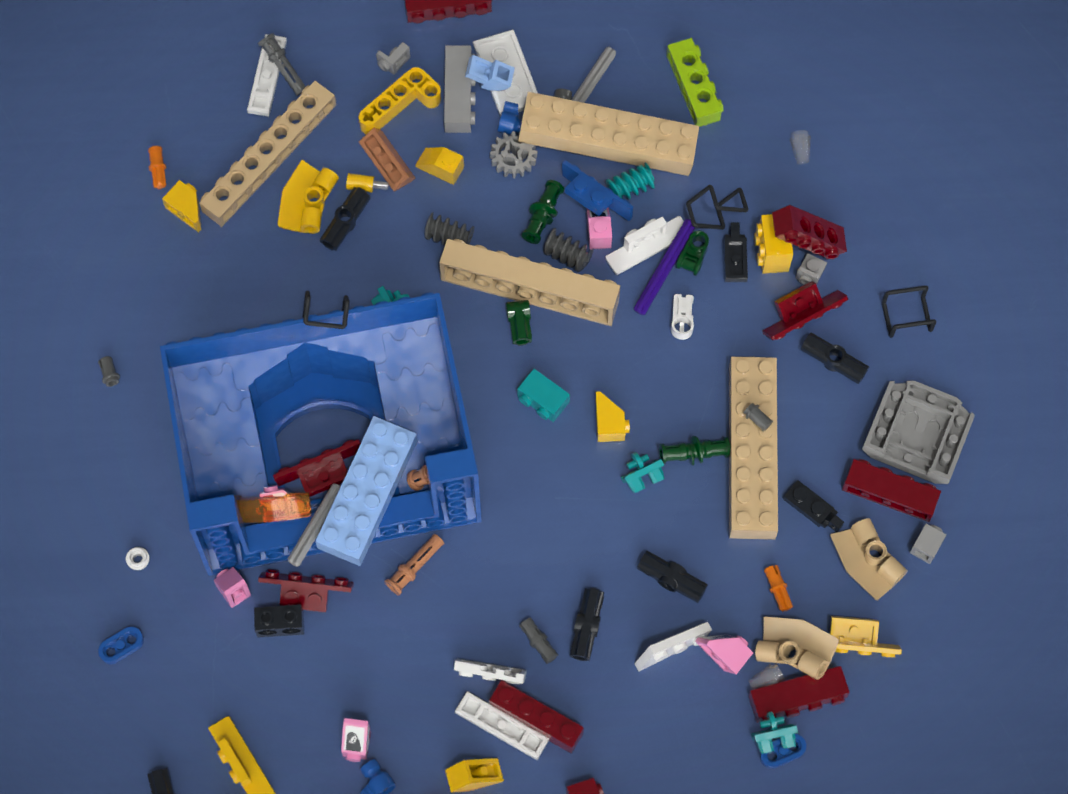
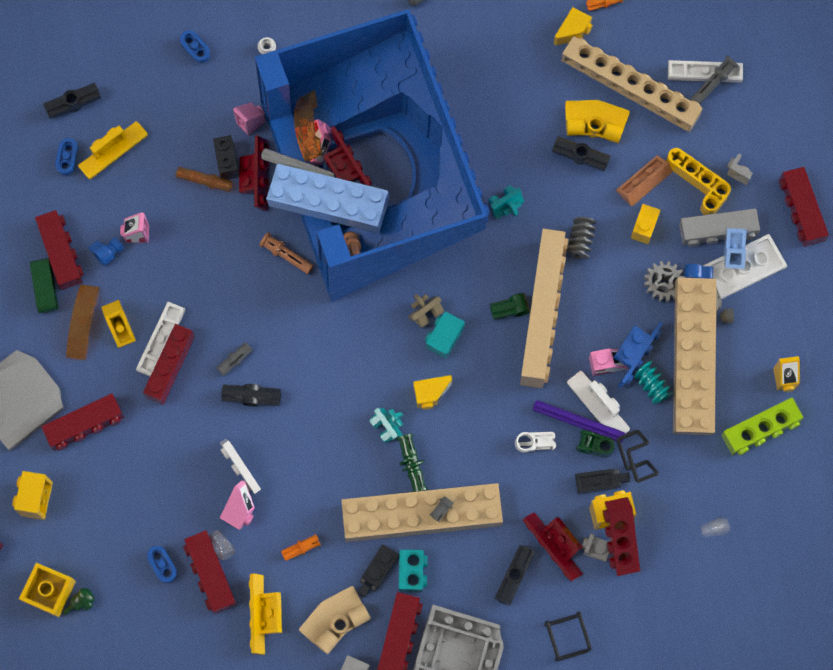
camera: 85 degrees right, 5 degrees up
black piece [303,291,350,329] -> none
yellow piece [346,173,389,192] -> none
white wing [454,659,527,685] -> none
dark green piece [521,180,565,244] -> none
dark grey piece [544,228,594,272] -> none
light grey axle [571,47,616,103] -> none
black piece [637,551,708,603] -> none
teal hips [751,712,798,754] -> none
tan panel [755,617,839,680] -> none
none -> clear orange pin [176,166,233,192]
none -> teal brick [399,550,427,592]
none -> dark tan hips [408,294,444,328]
none -> slope [773,356,800,392]

